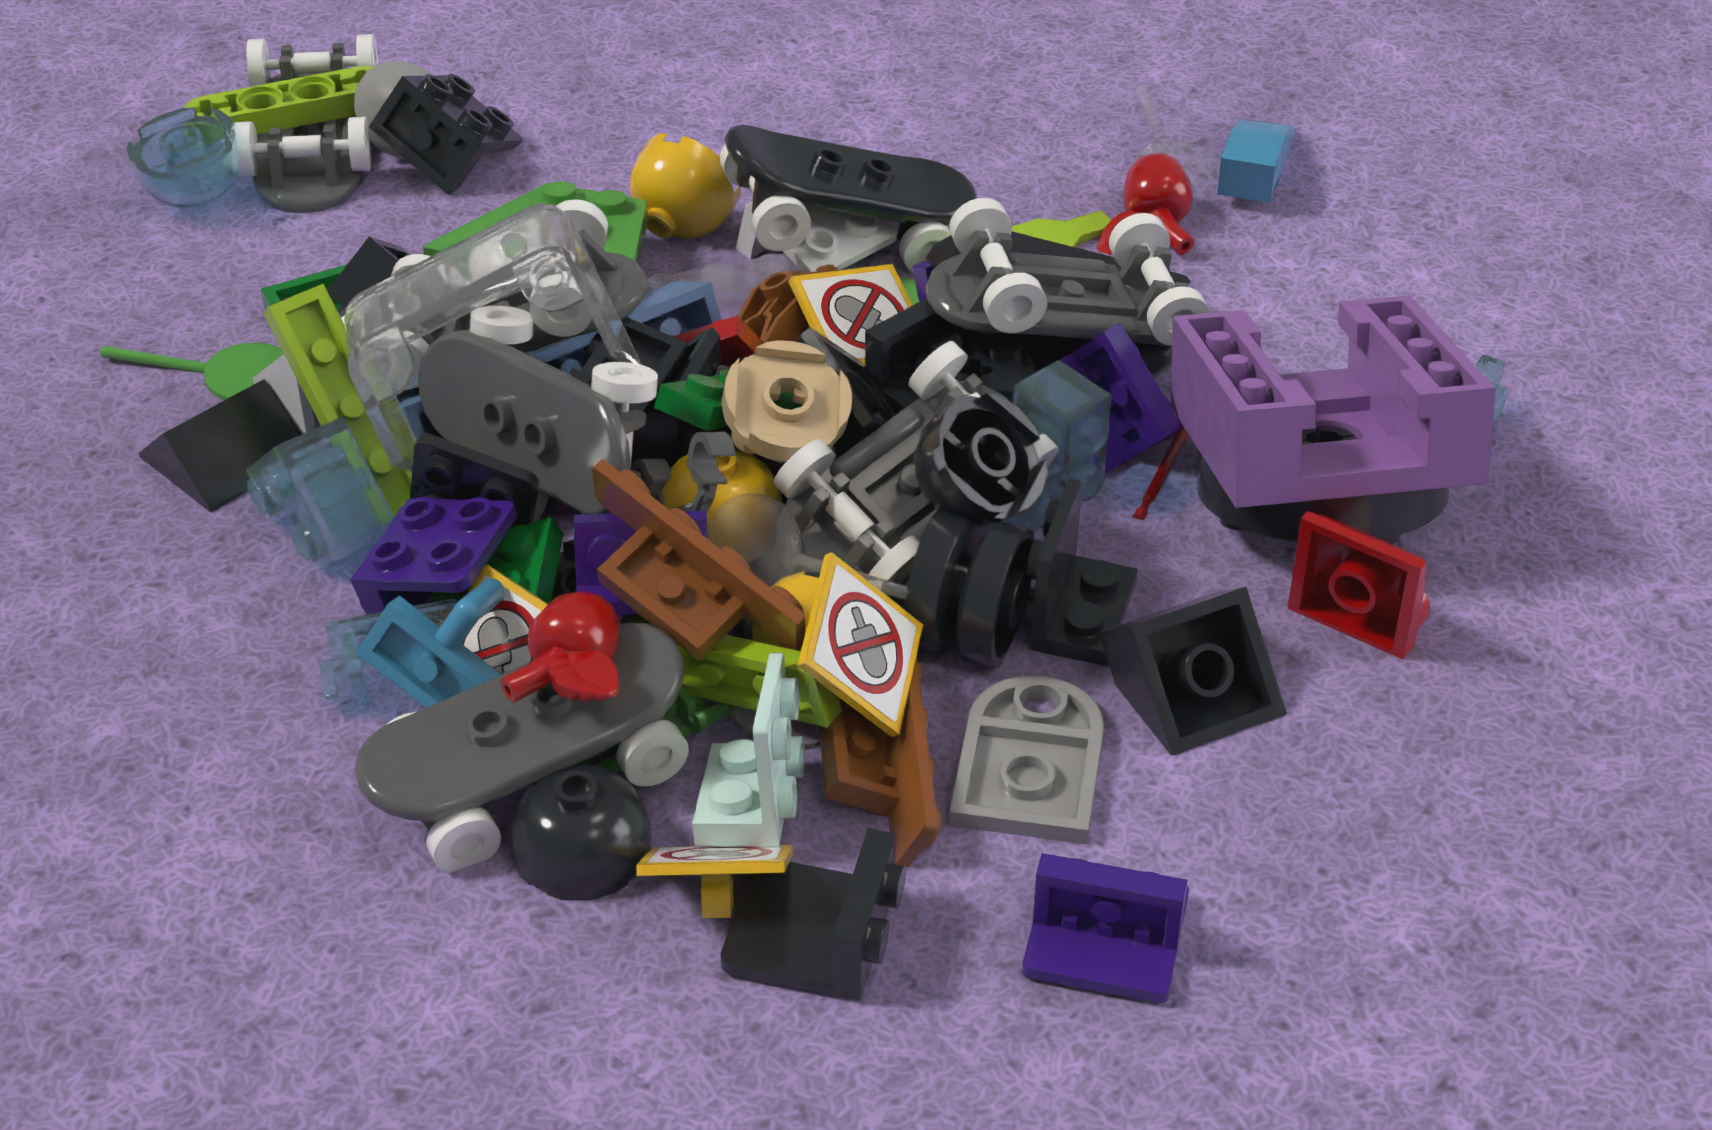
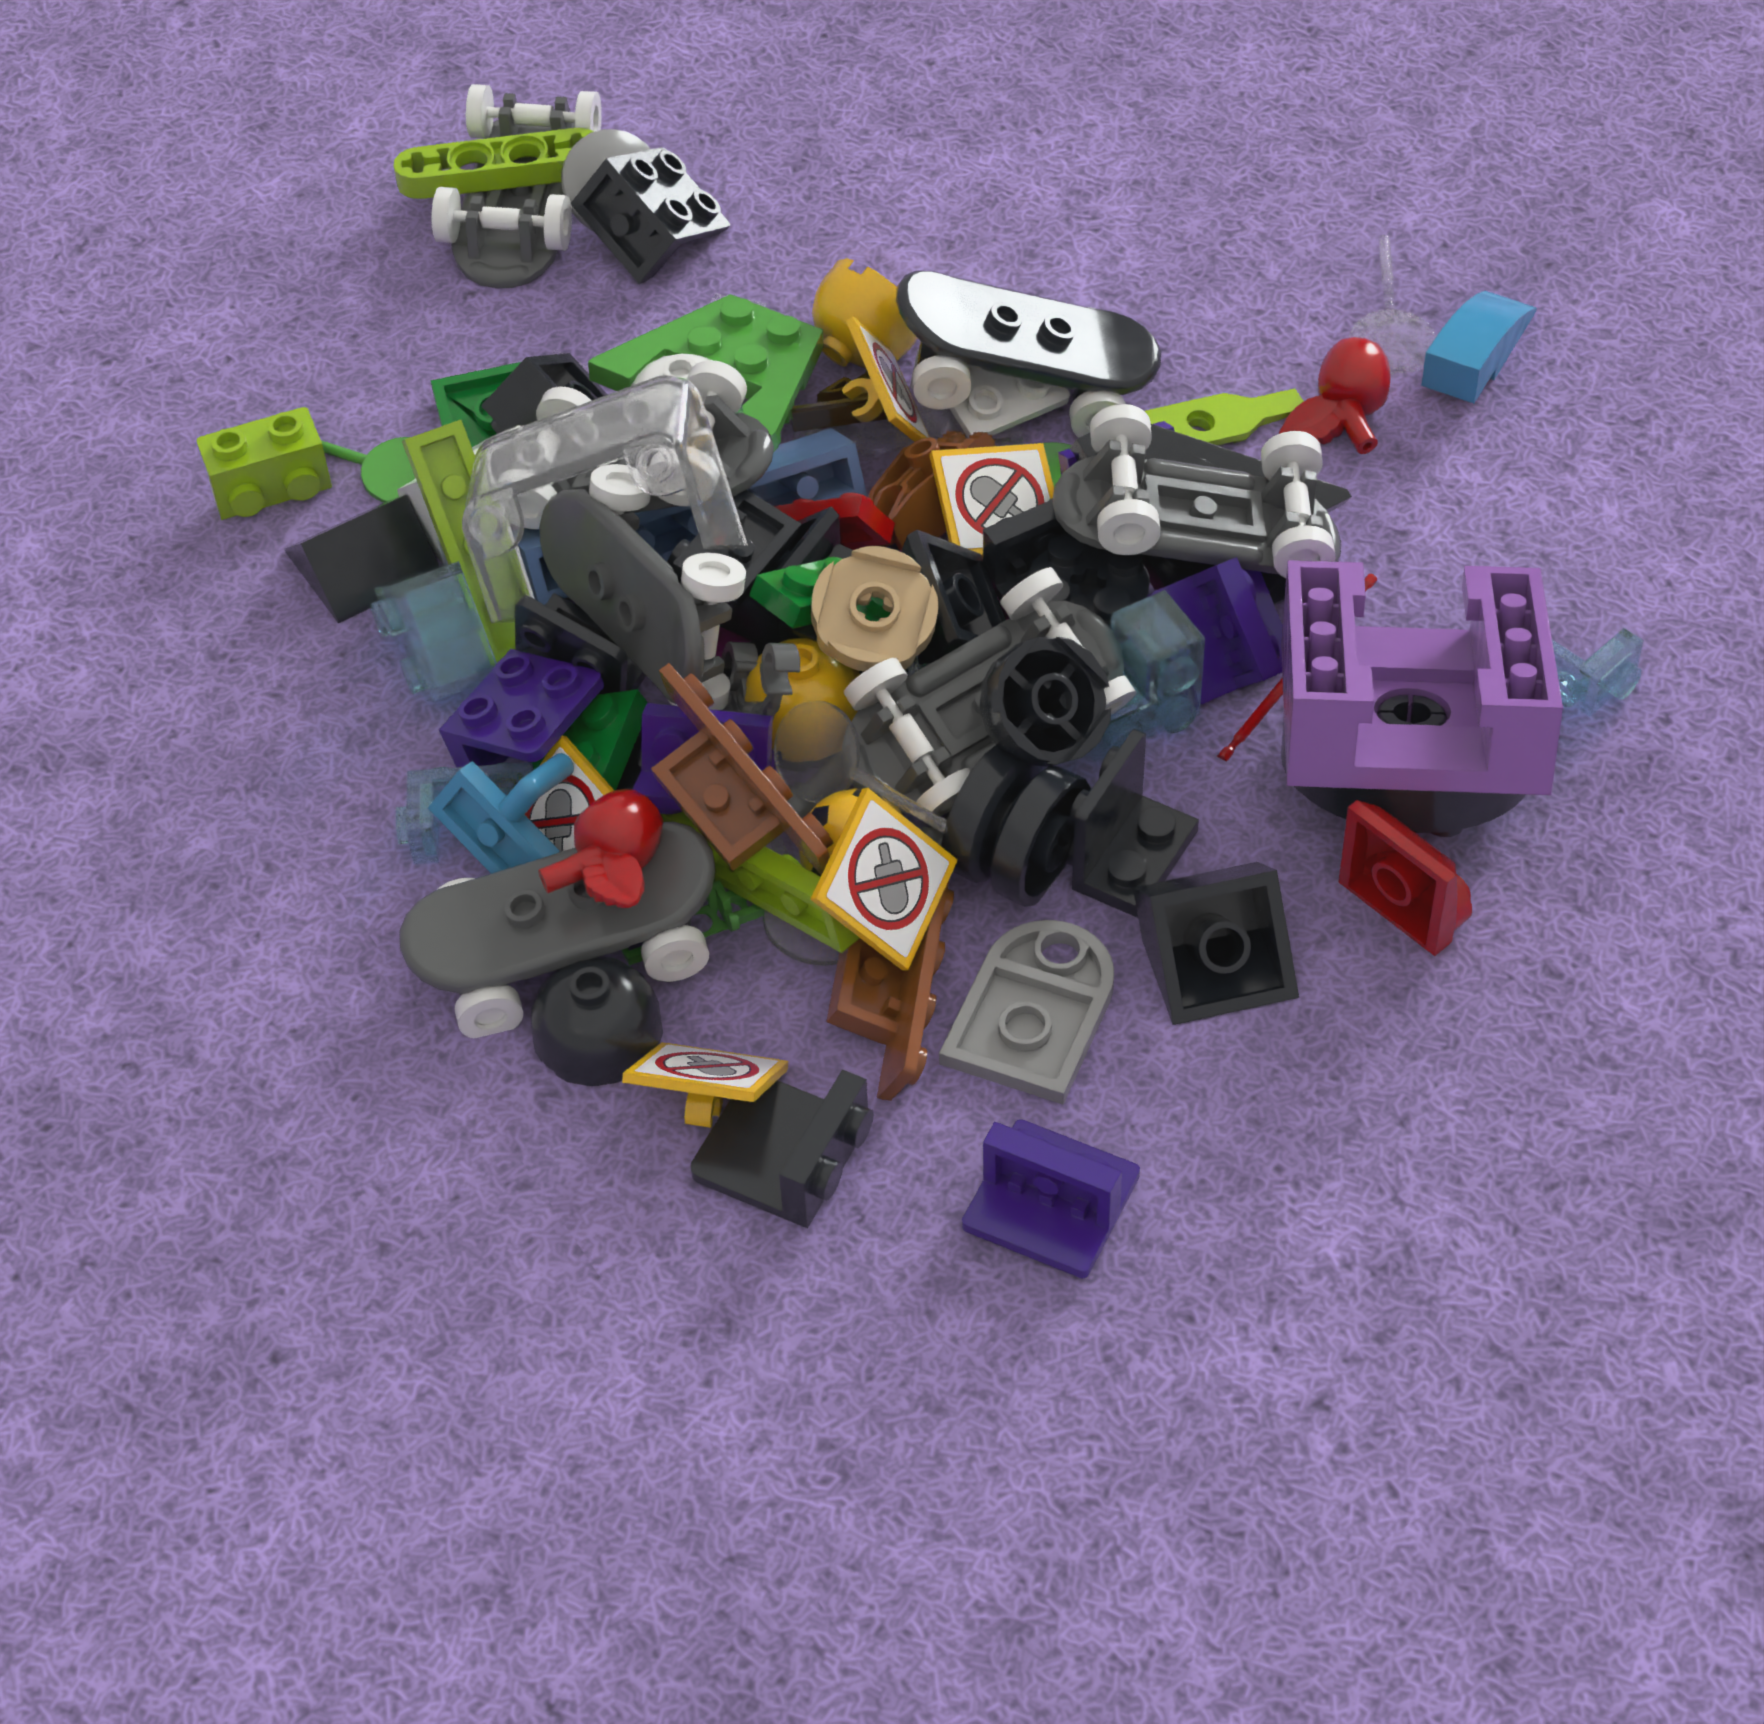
camera: 15 degrees right, 10 degrees up
clear light blue cylinder [127,107,239,209] -> none
light aqua bracket [692,653,805,847] -> none
none -> lime bracket [196,407,332,520]
none -> dark brown tile [791,369,888,432]
none -> piece [842,316,929,442]

